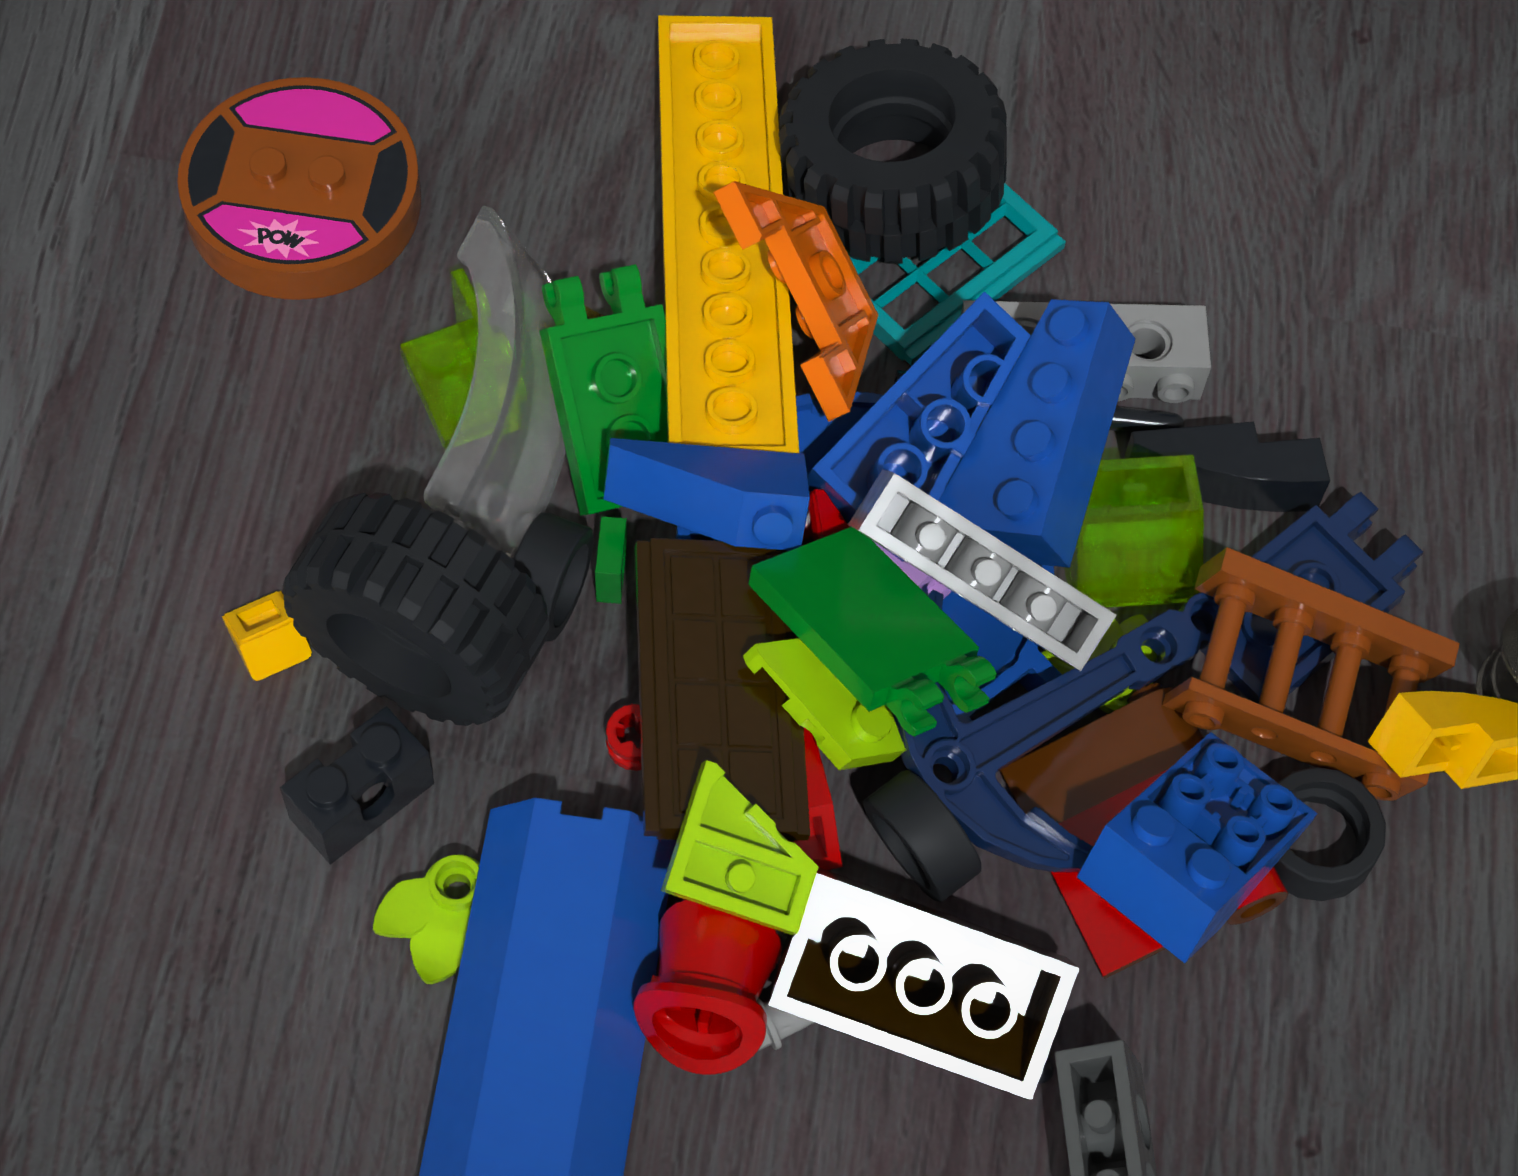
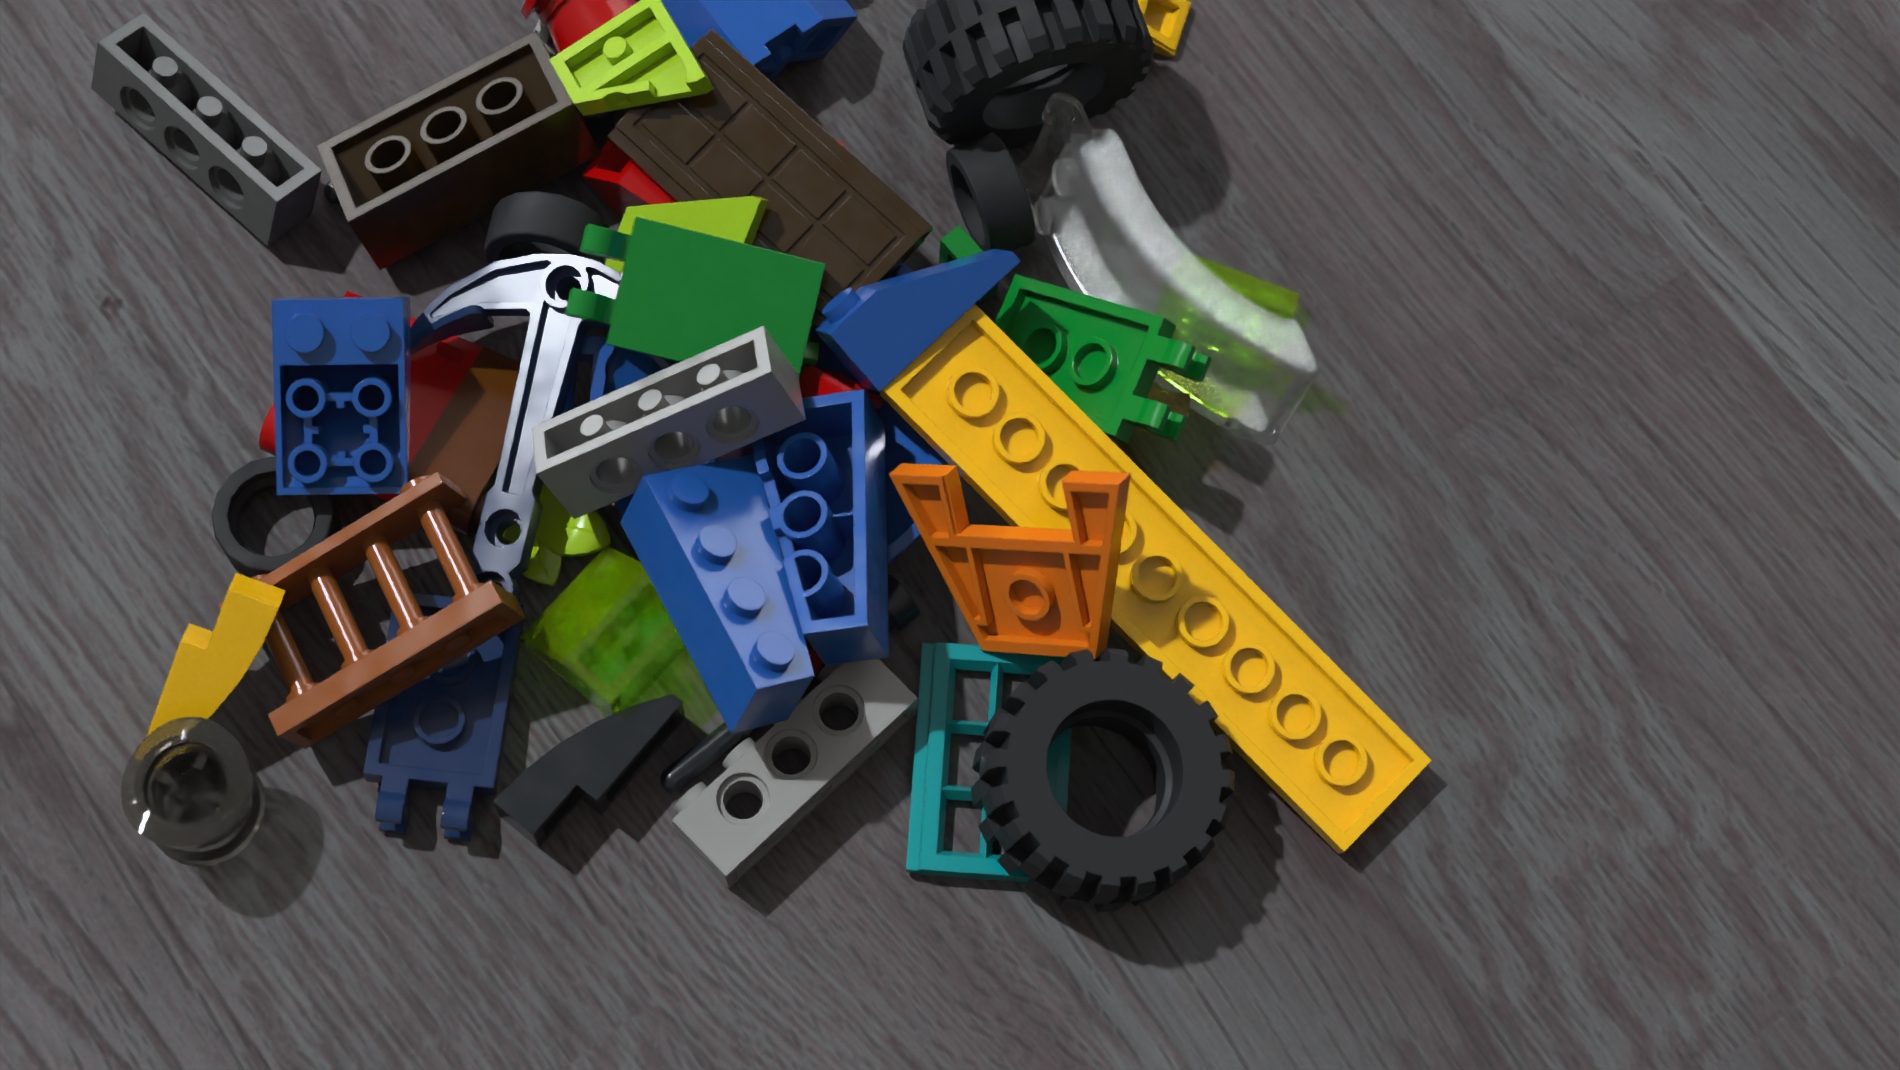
camera: 135 degrees right, 10 degrees up
brick [178,77,421,300] -> none

